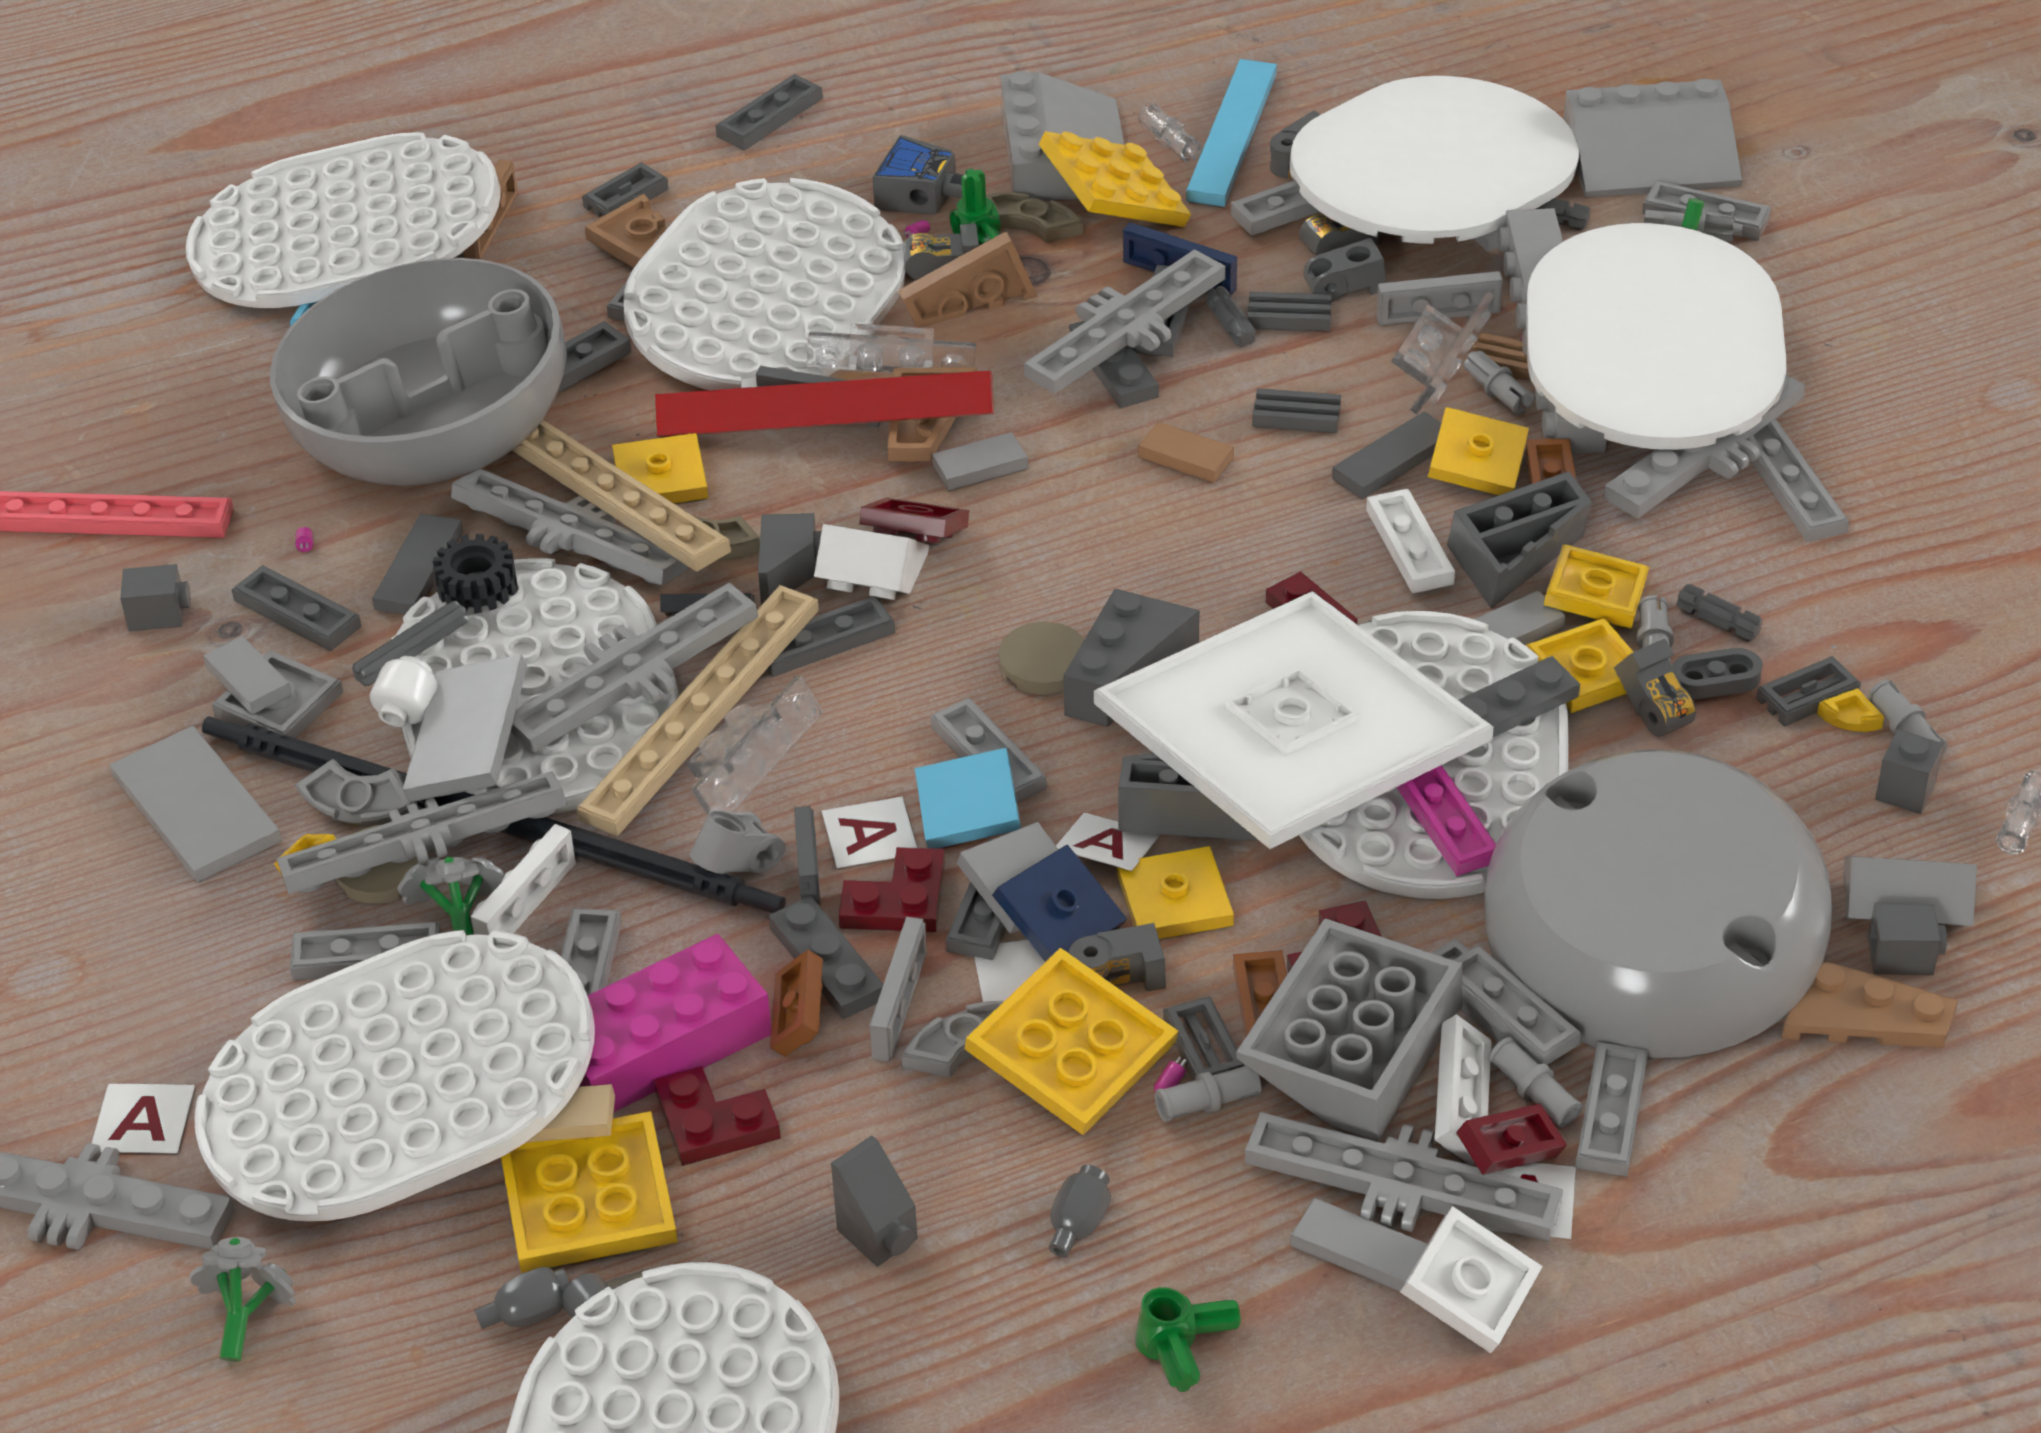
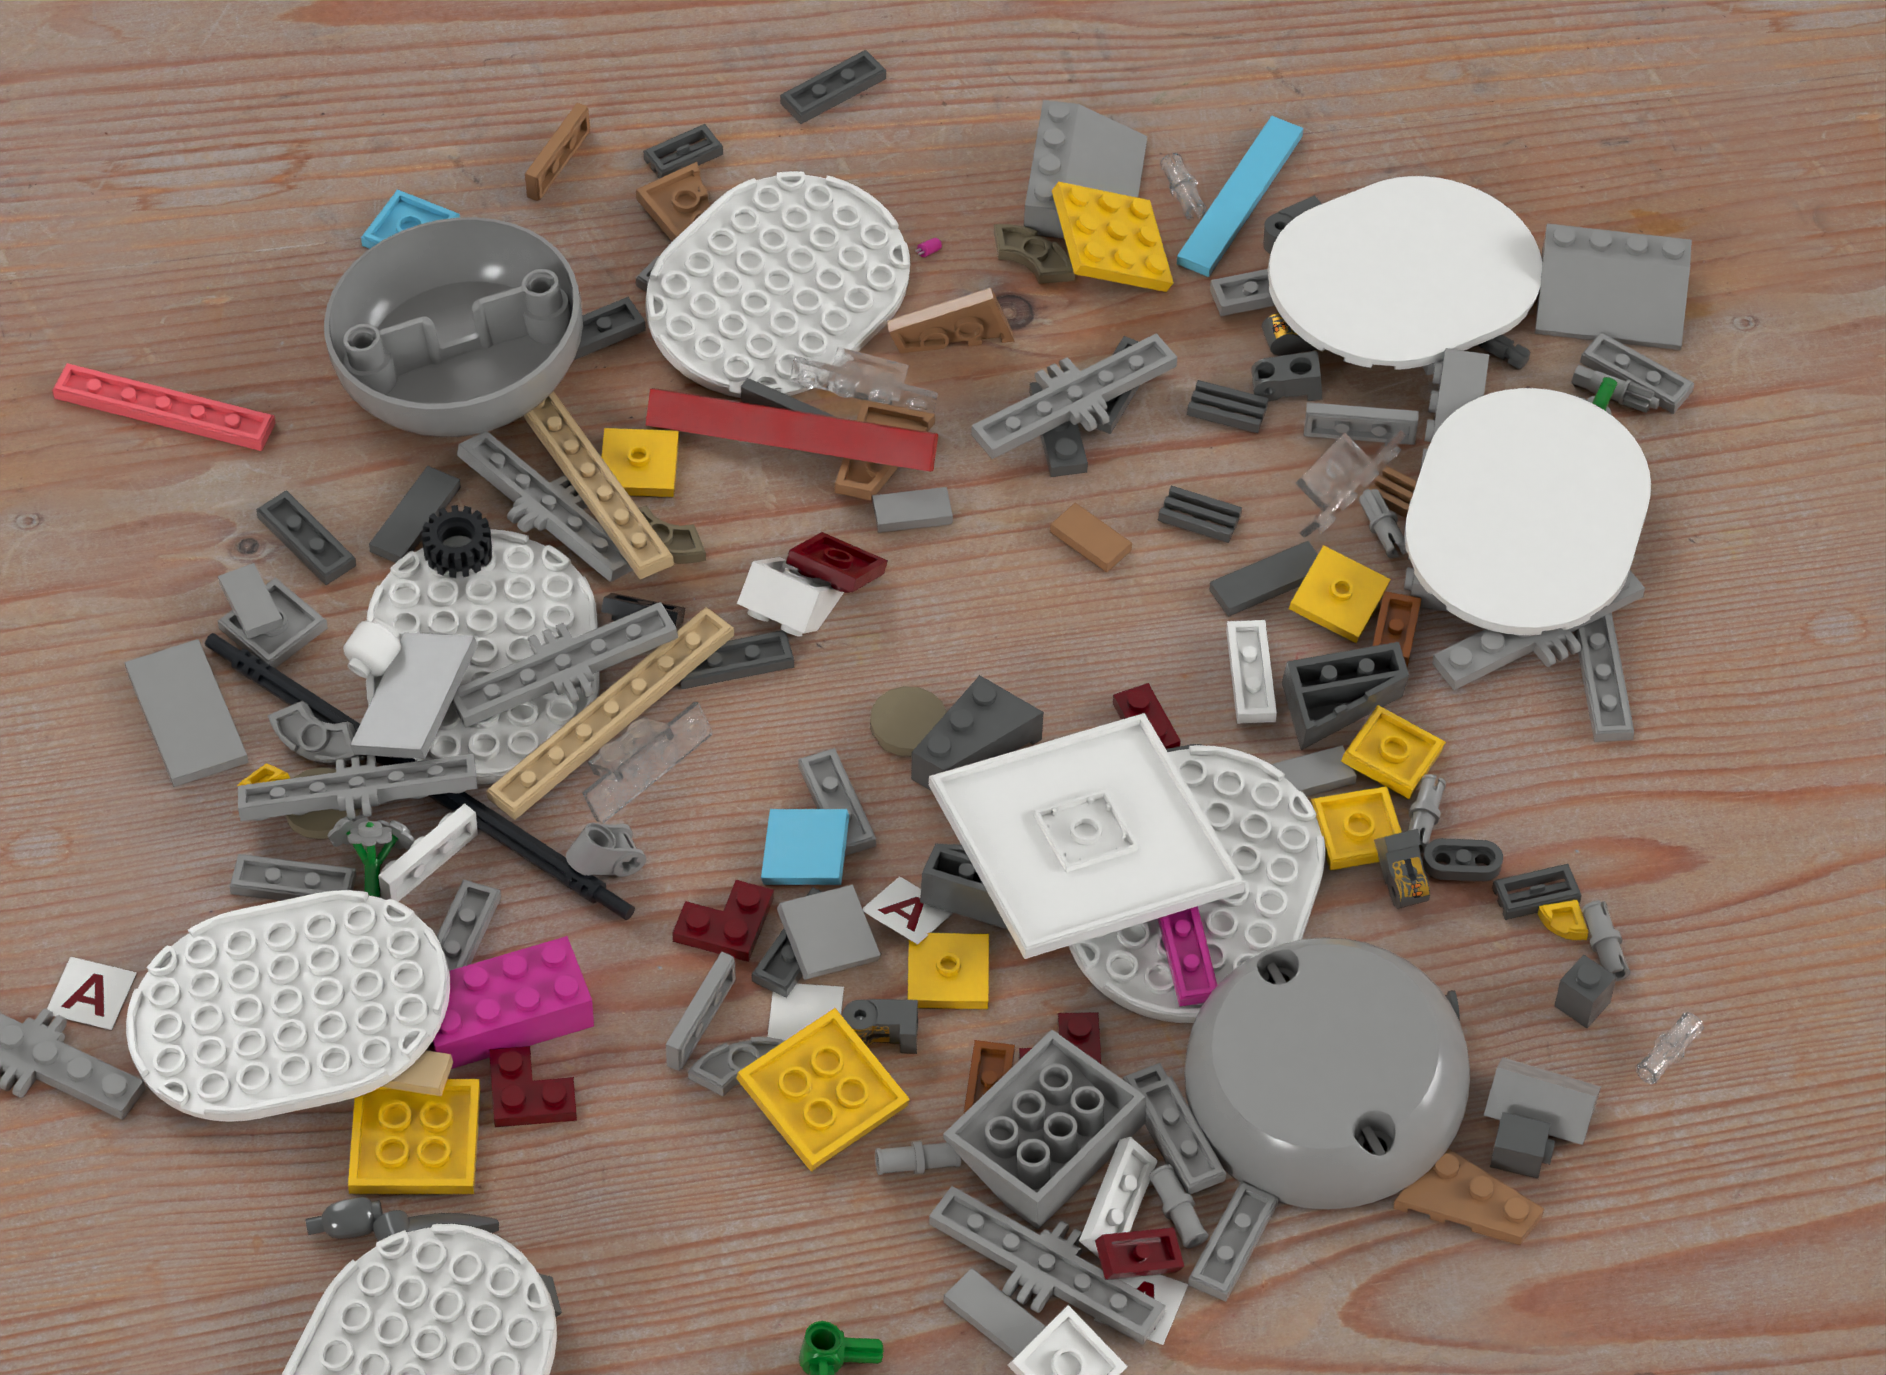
camera: 10 degrees right, 10 degrees up
dark grey brick [120,564,191,631] -> none
white tile [186,132,500,308] -> none
plant [189,1237,296,1362] -> none
dark pink piece [295,527,313,552] -> none
dark grey axle [352,601,468,687] -> none
dark grey slope [758,513,822,605] -> none
dark grey plate [769,896,883,1020] -> none
dark orange plate [770,950,823,1057] -> none
dark grey tile [794,806,821,905] -> none
white sticker [822,796,917,869] -> none
dark grey slope [831,1135,918,1267] -> none
dark grey torso [872,135,963,215] -> none
dark grey leg [903,224,979,280] -> none
green axle [949,168,1001,246] -> none
dark blue plate [992,844,1127,962] -> none
dark grey plant [1049,1165,1111,1257] -> none
dark blue tile [1123,222,1237,295] -> none
dark pink piece [1154,1057,1187,1092] -> none
dark grey tile [1163,996,1245,1081] -> none
dark grey axle [1206,286,1256,347] -> none
dark grey plate [1458,656,1580,737] -> none
dark grey axle [1677,584,1762,641] -> none

